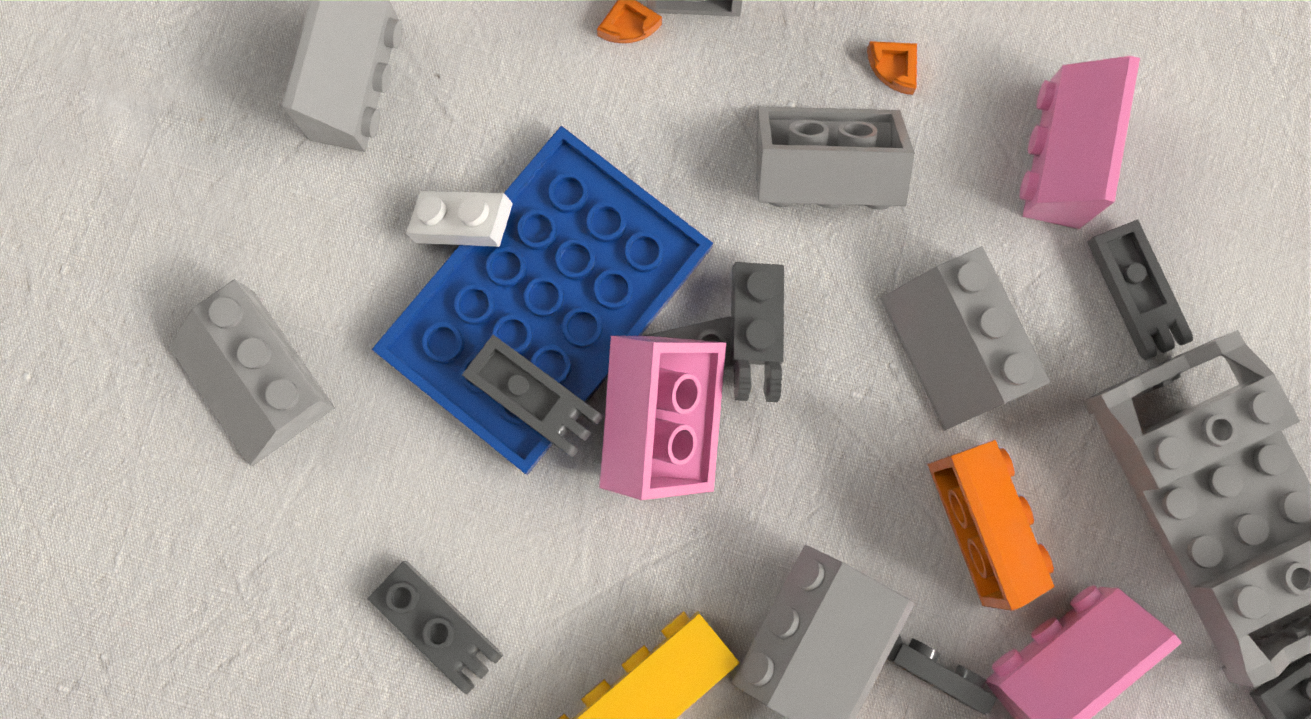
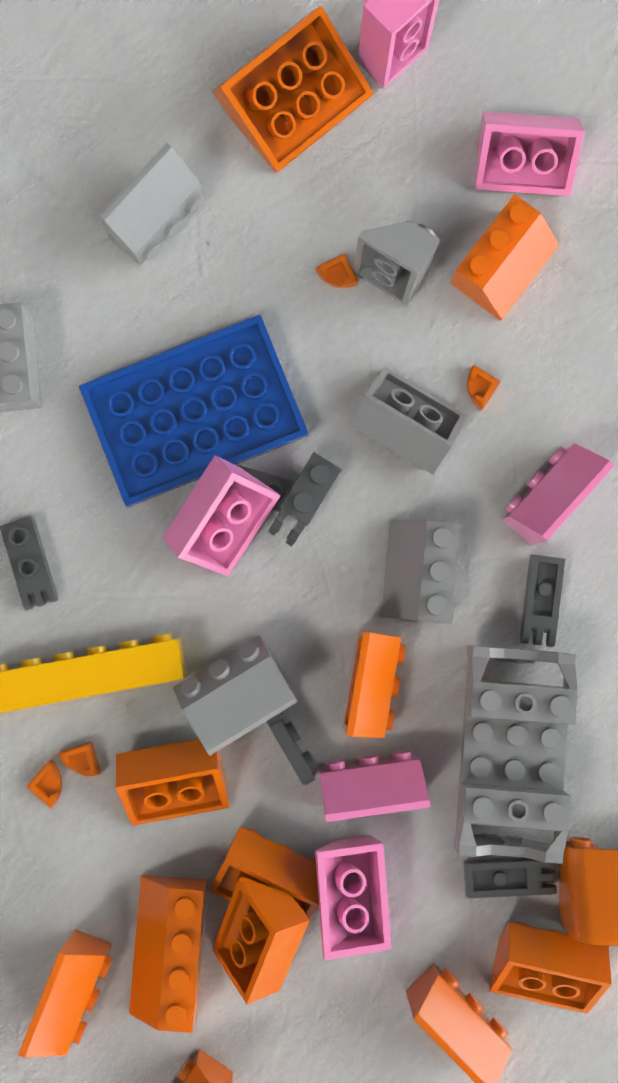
camera: 25 degrees right, 5 degrees up
white plate [406,191,513,247] -> none
dark grey hinge [462,335,604,458] -> none

